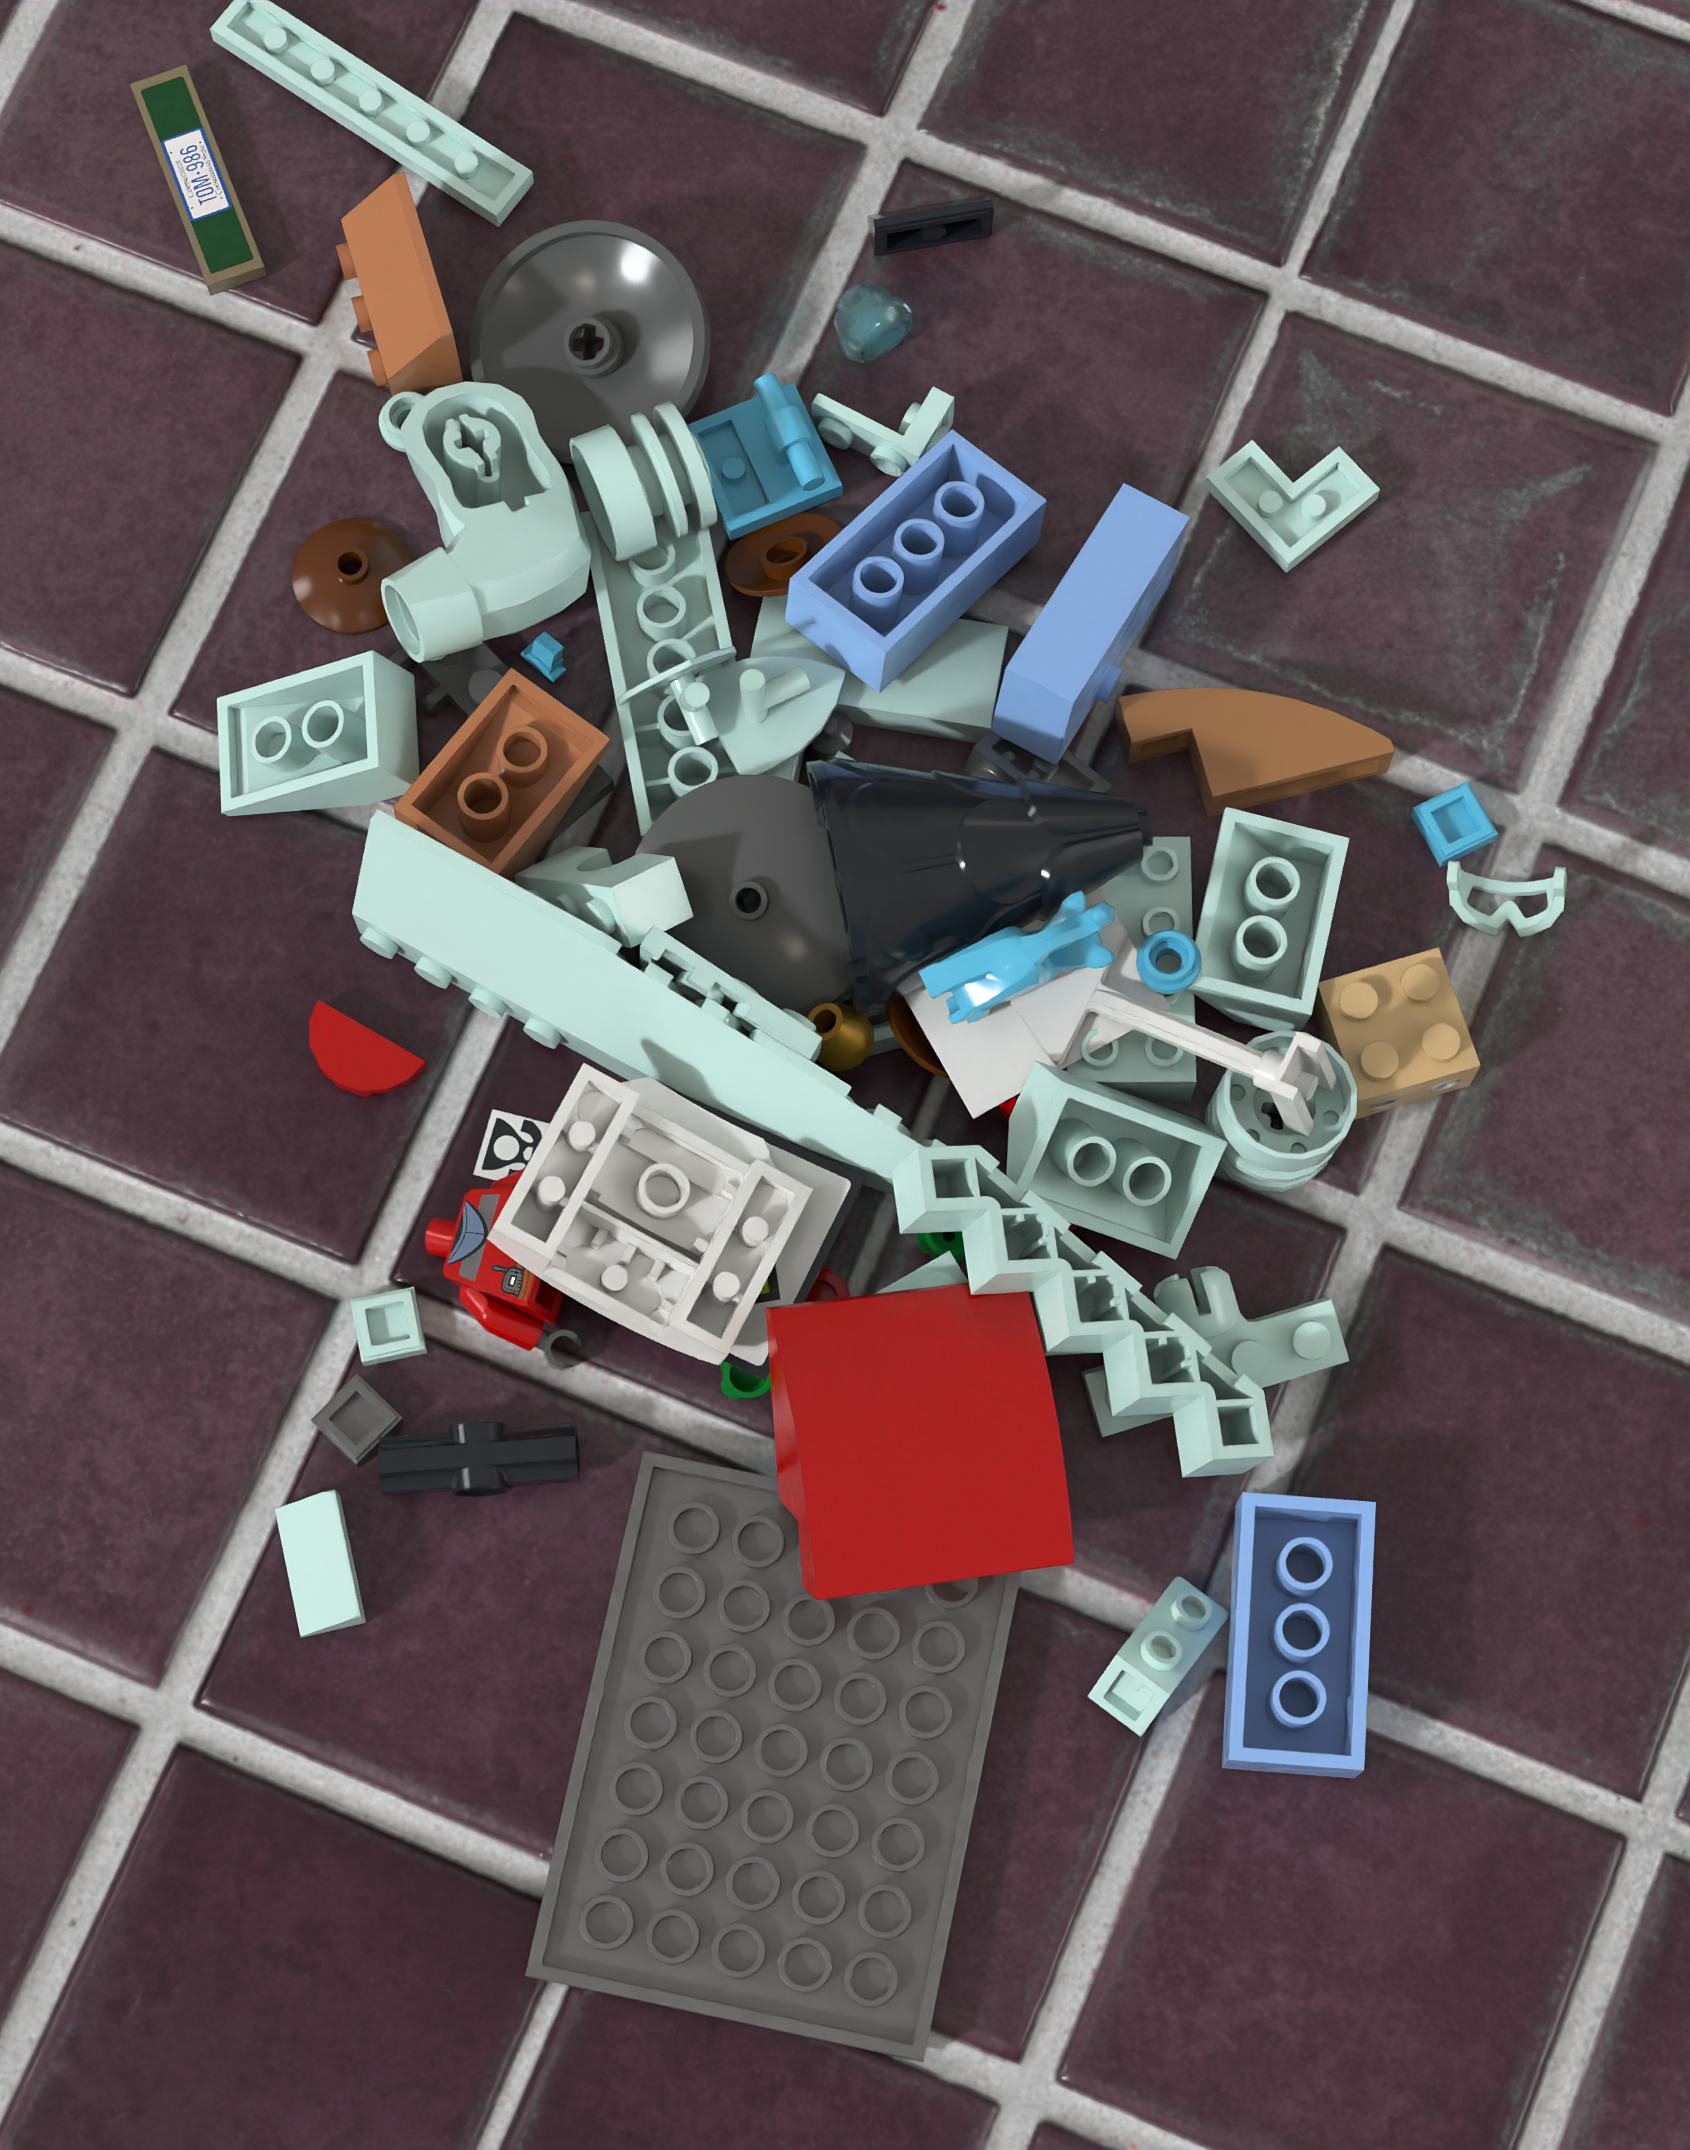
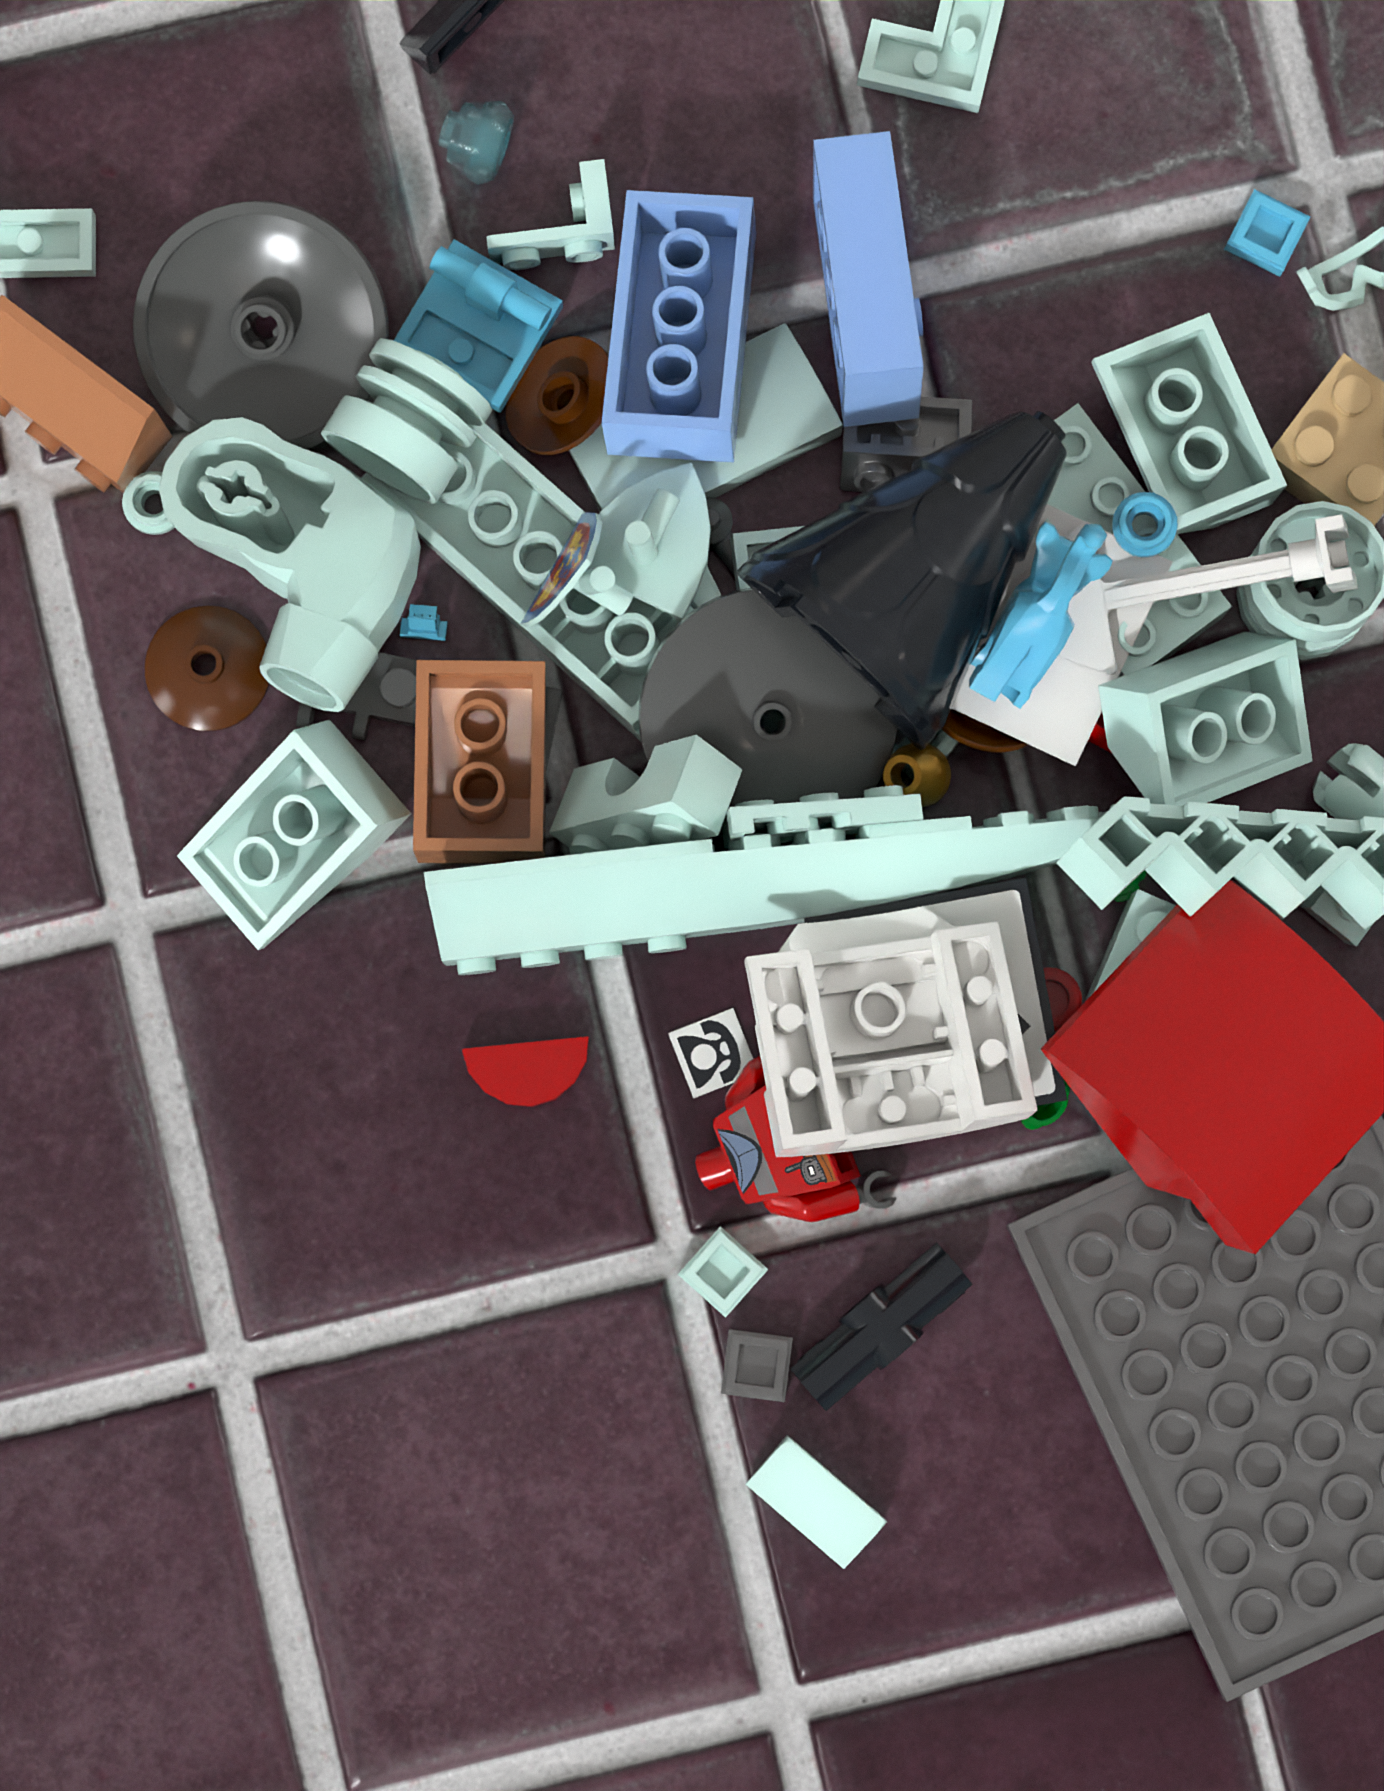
camera: 35 degrees left, 10 degrees up
medium nougat slope [1114,687,1395,817] -> none

